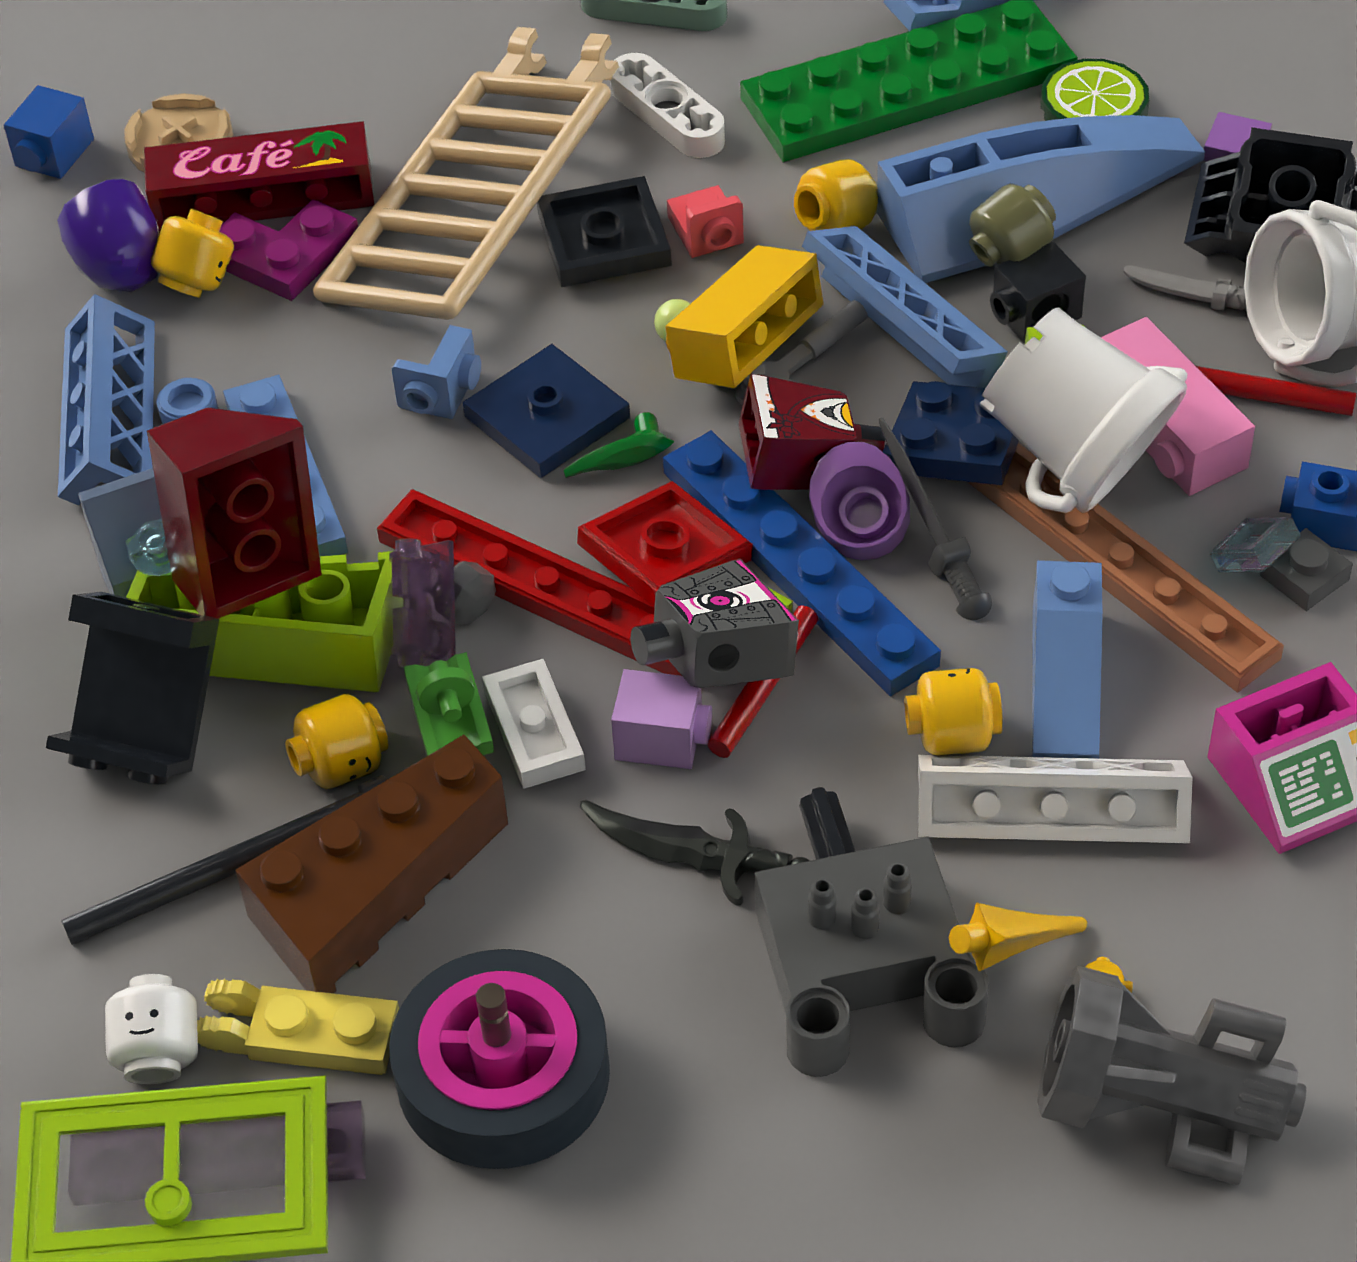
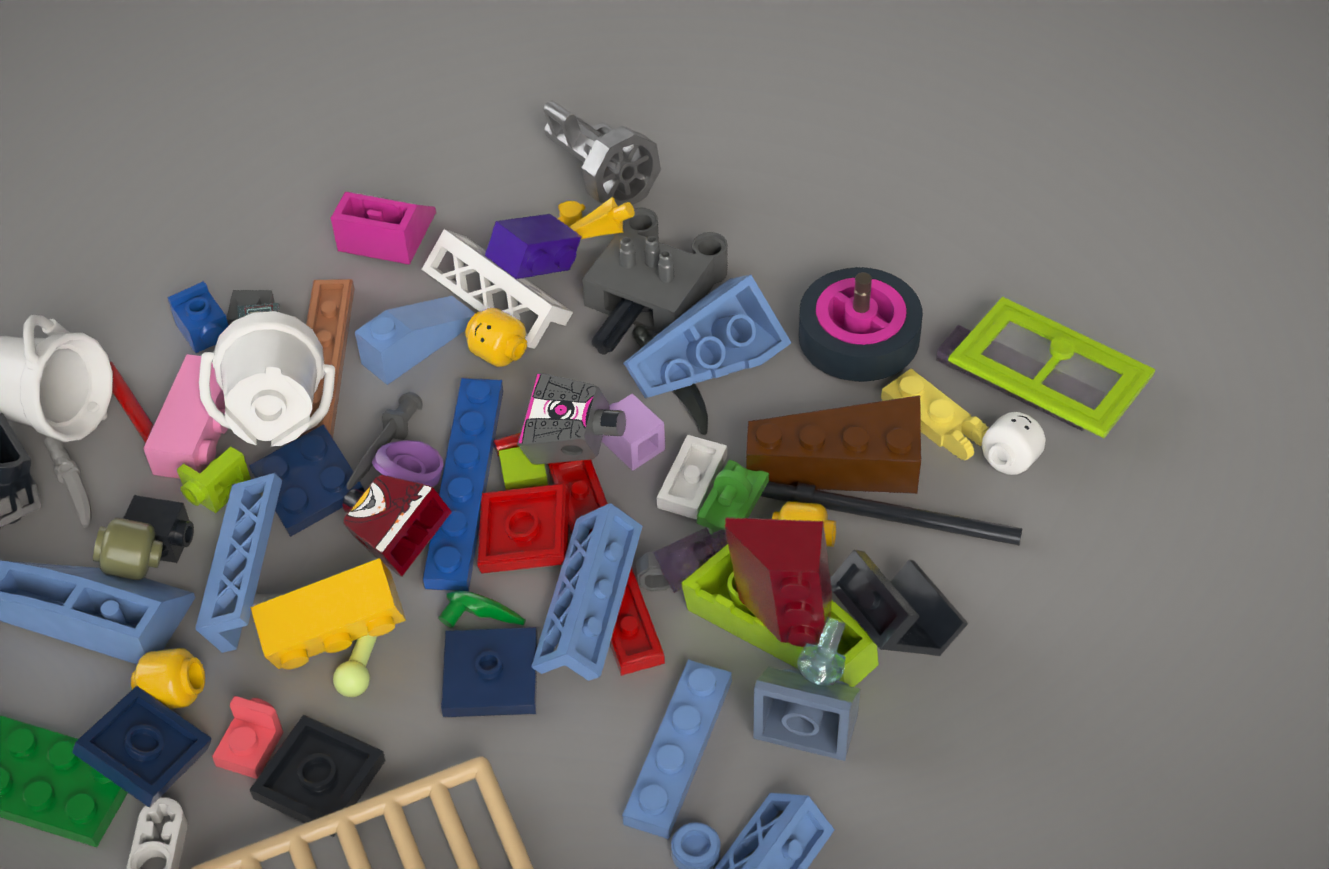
camera: 140 degrees left, 0 degrees up
medium blue bracket [392,325,481,419] -> none
none -> dark blue plate [72,686,212,808]
none -> dark purple brick [485,214,582,279]
none -> medium blue fence [531,503,643,681]
none -> medium blue wedge [624,274,791,398]

